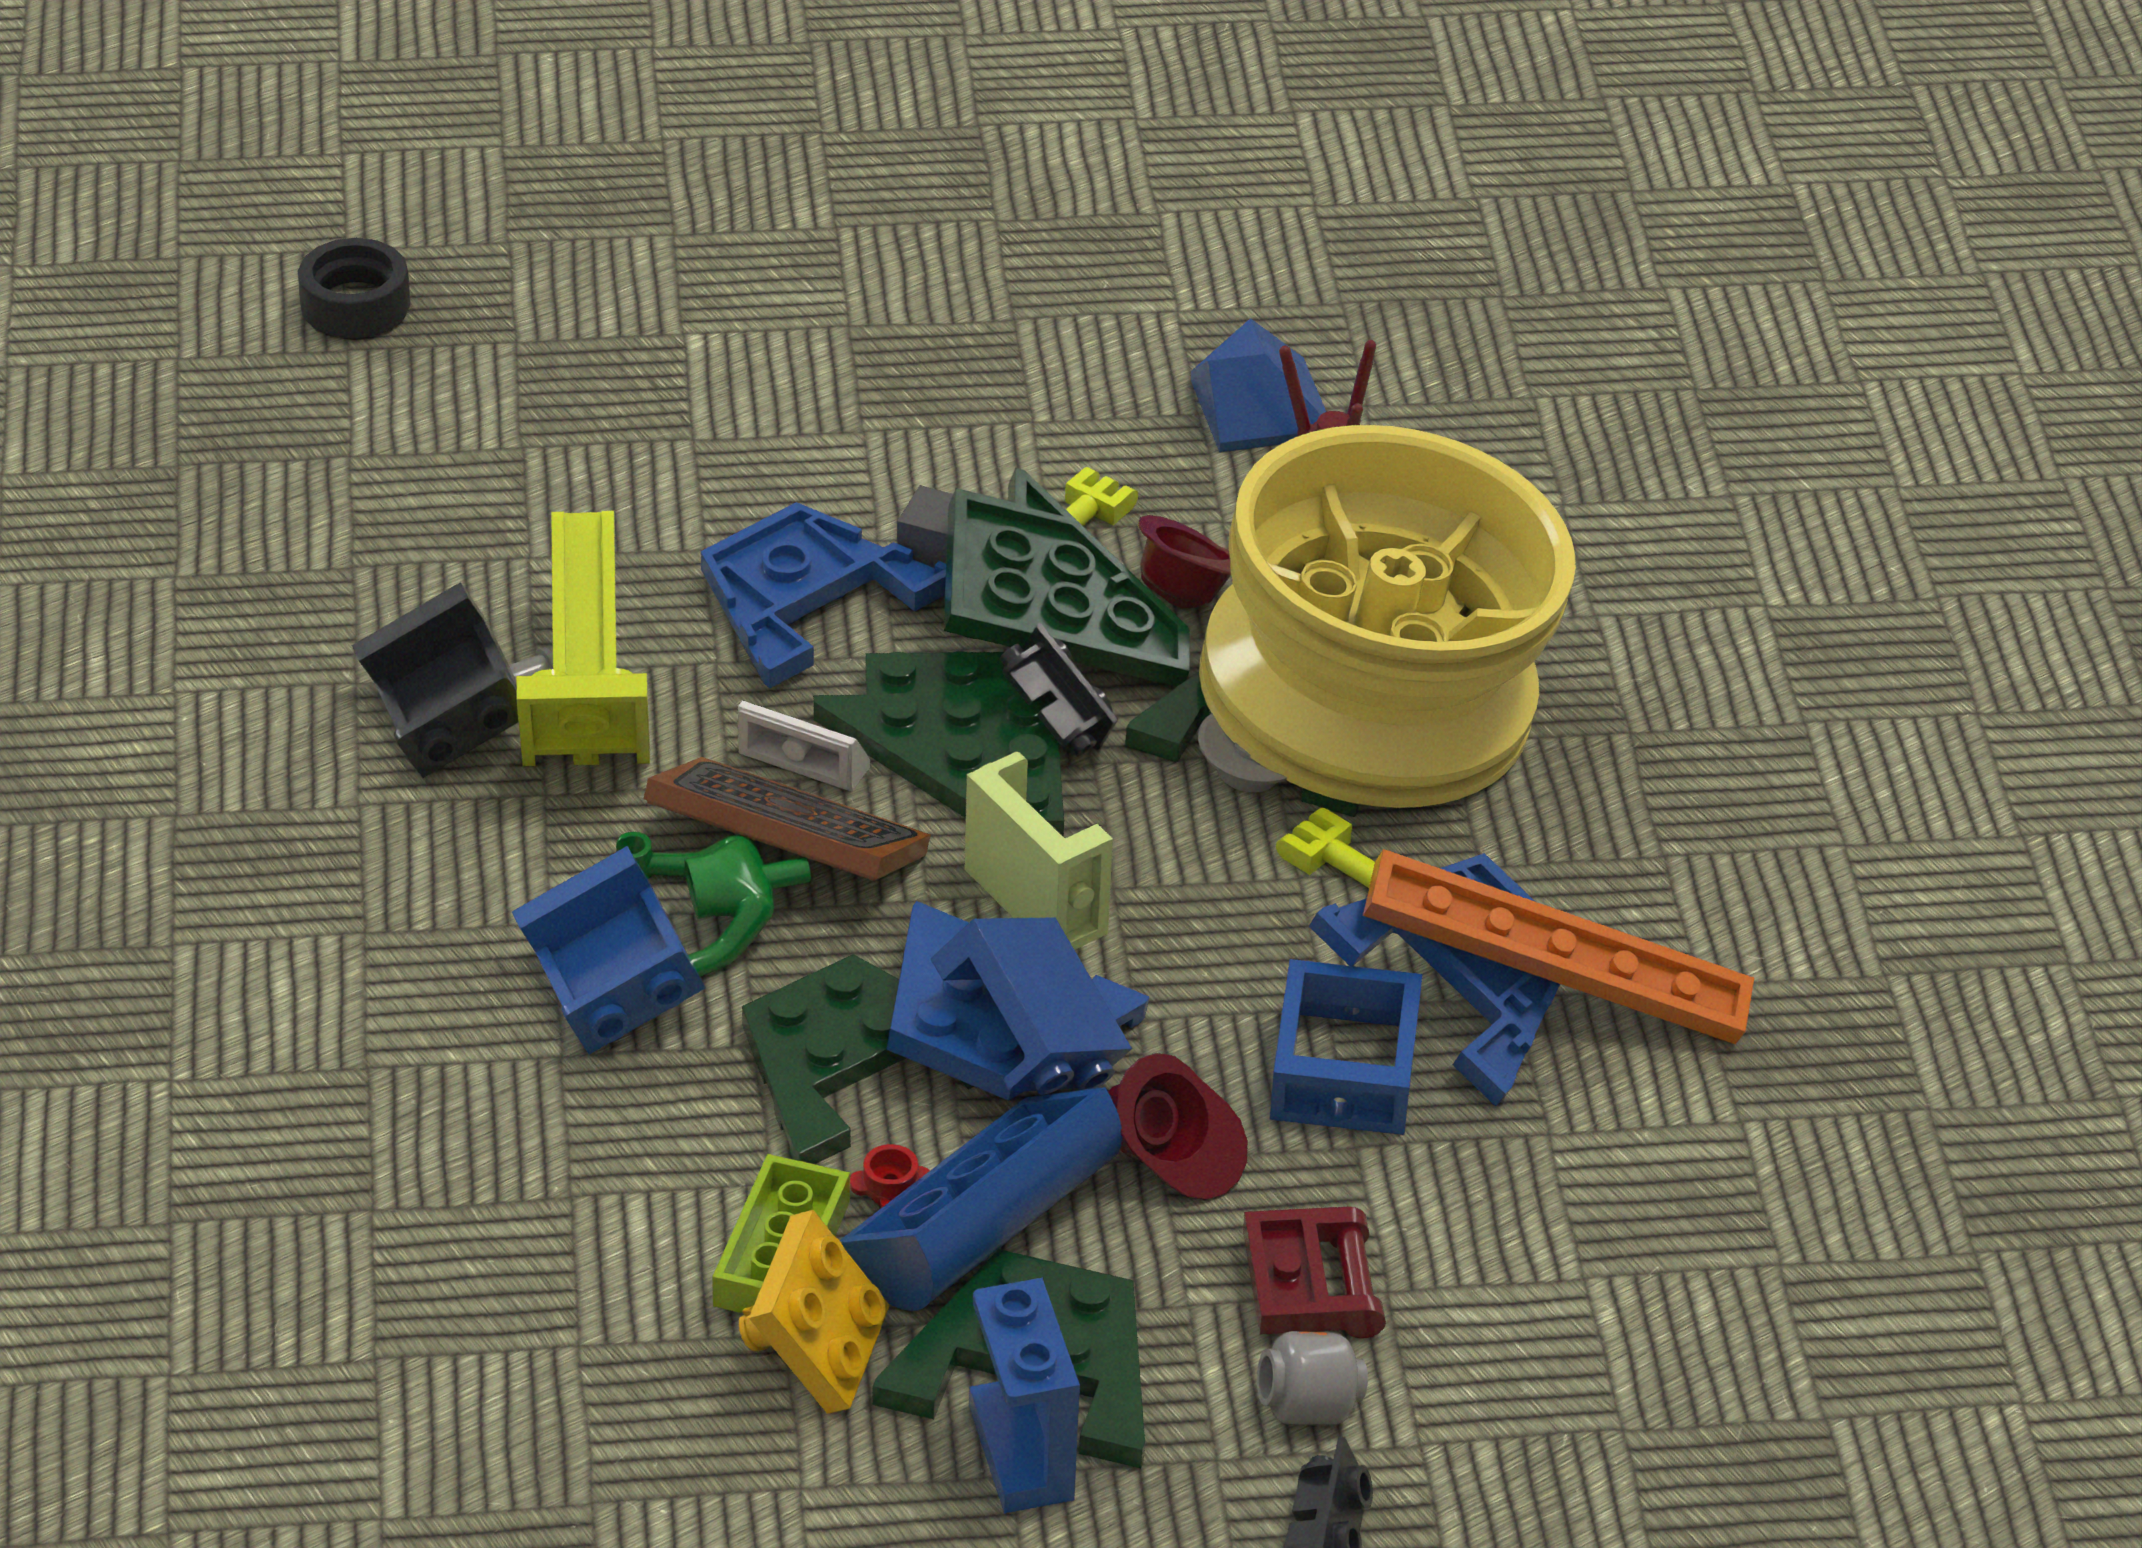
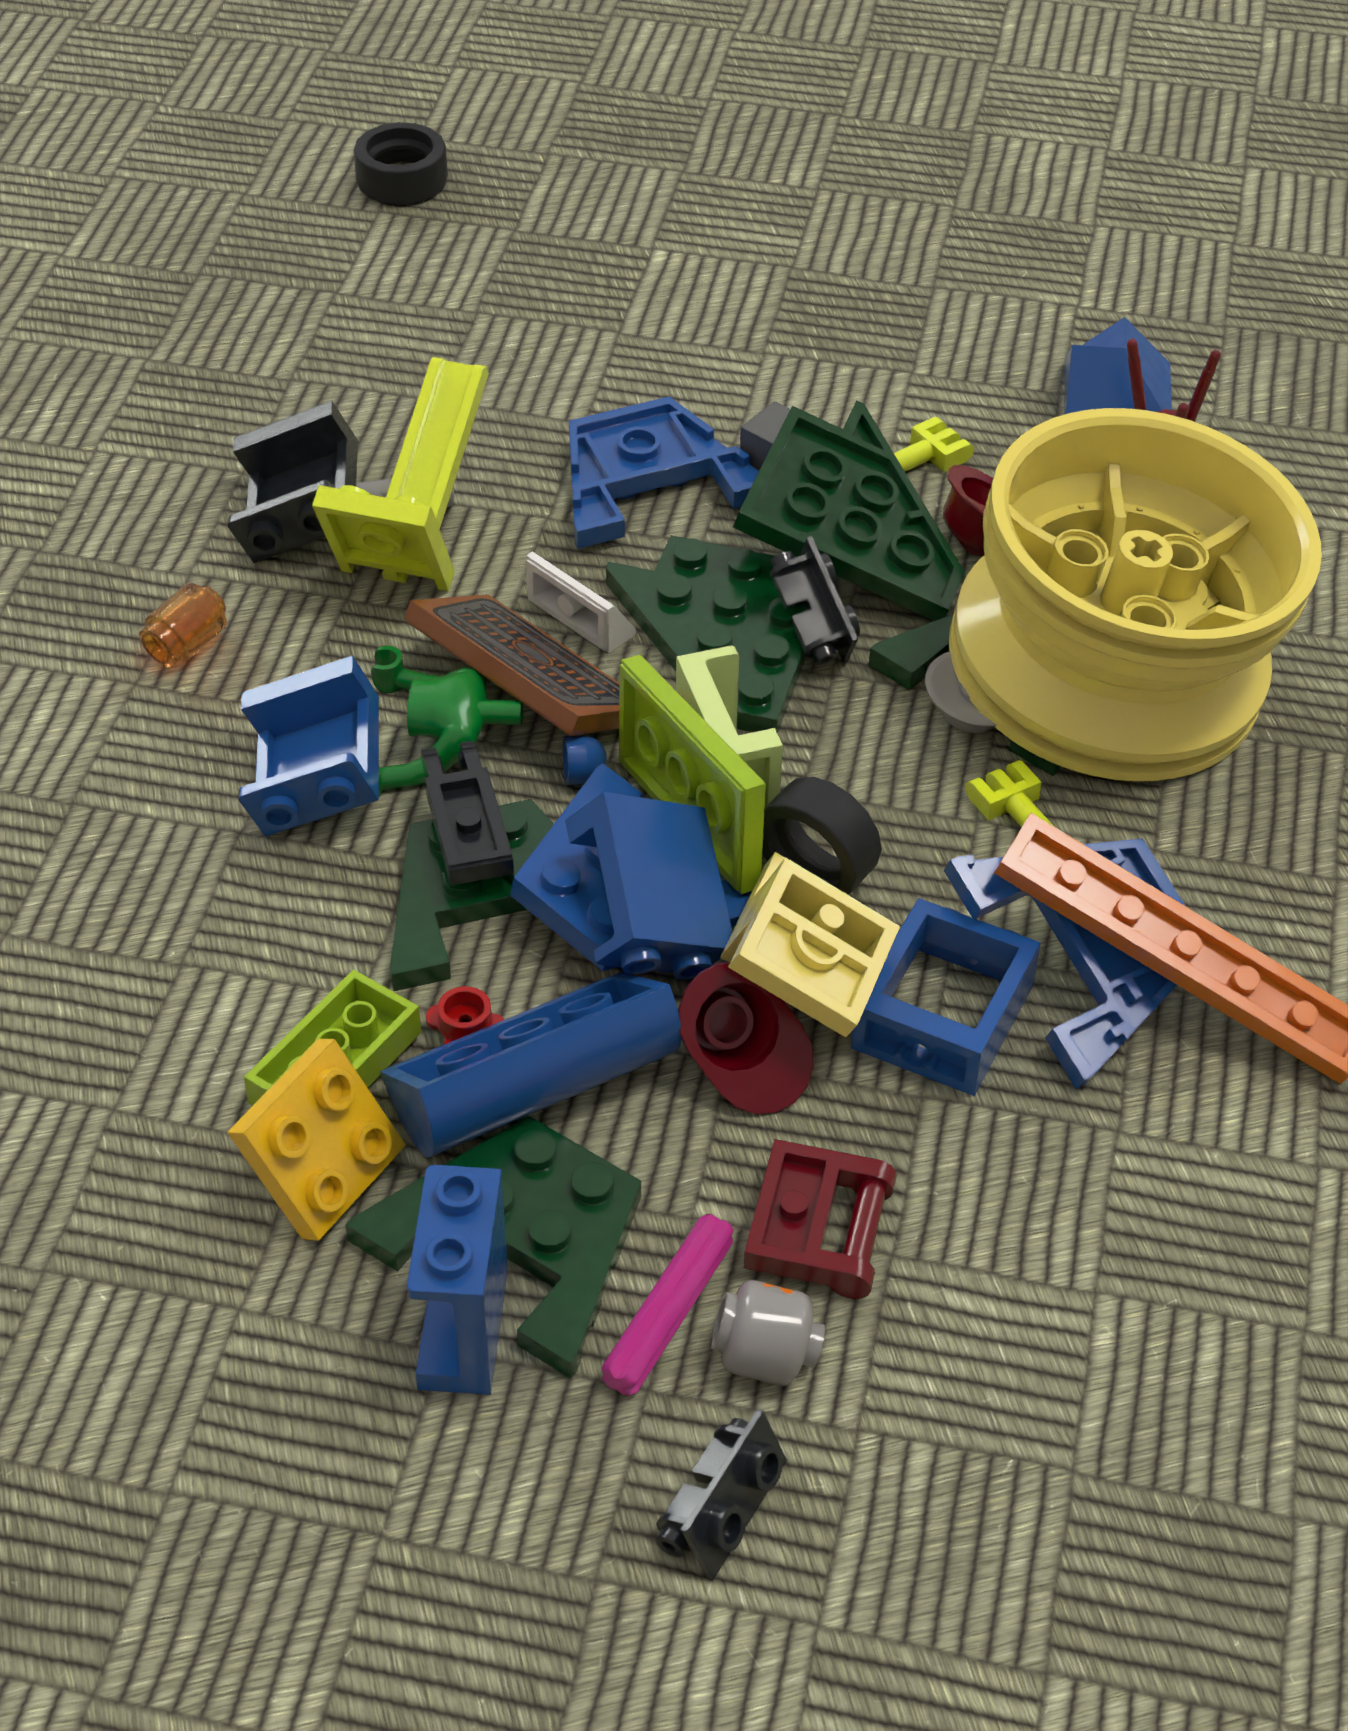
camera: 20 degrees right, 5 degrees up
none -> clear orange brick [139,583,227,667]
none -> black hinge [421,741,514,886]
none -> blue hinge [563,735,607,785]
none -> dark pink axle [602,1214,733,1396]
none -> lime tile [619,655,766,894]
none -> light yellow bracket [720,852,900,1037]
none -> black tyre [762,777,882,895]

